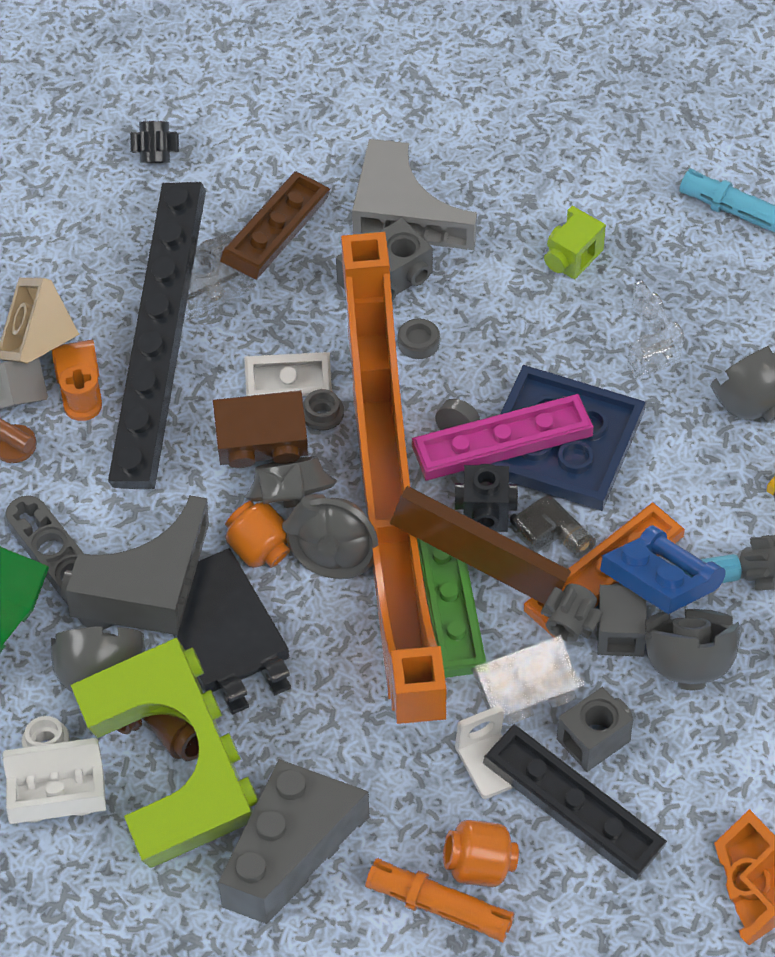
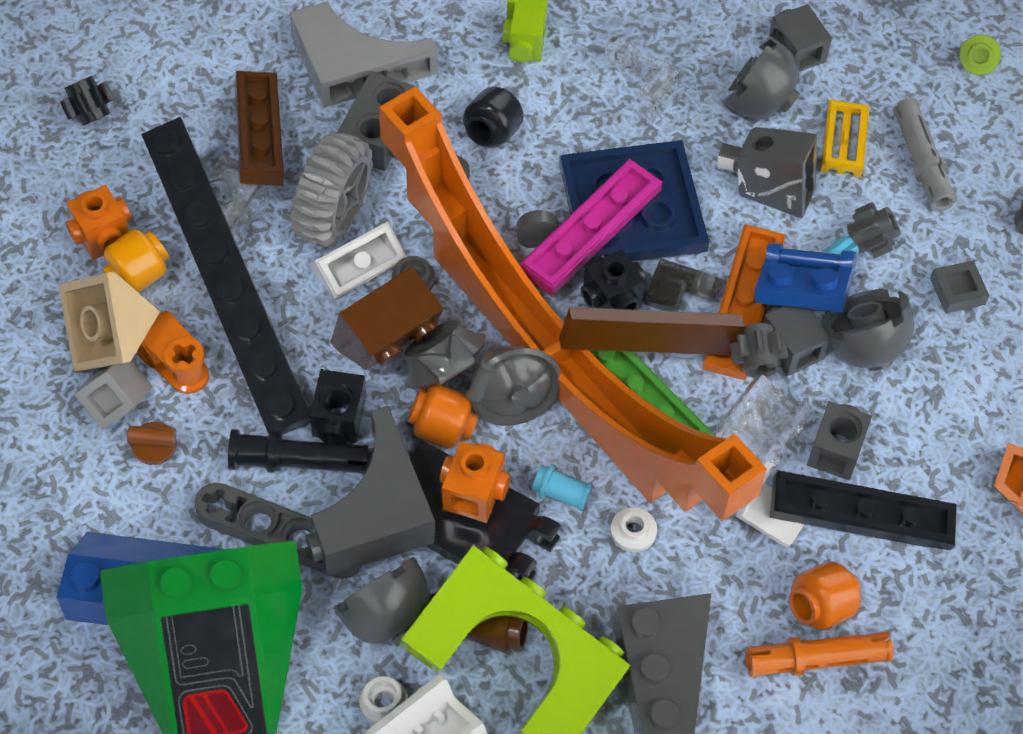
camera: 35 degrees left, 5 degrees up
none -> orange brick [65,184,132,260]
none -> light orange head [102,229,170,293]
none -> black pin [228,429,369,474]
none -> light grey gear [290,131,373,247]
none -> black brick [309,369,367,444]
none -> orange brick [440,441,511,523]
none -> black head [463,86,523,148]
none -> medium azure pin [532,464,593,511]
none -> white plate [611,507,657,552]
none -> dark grey torso [717,127,817,218]

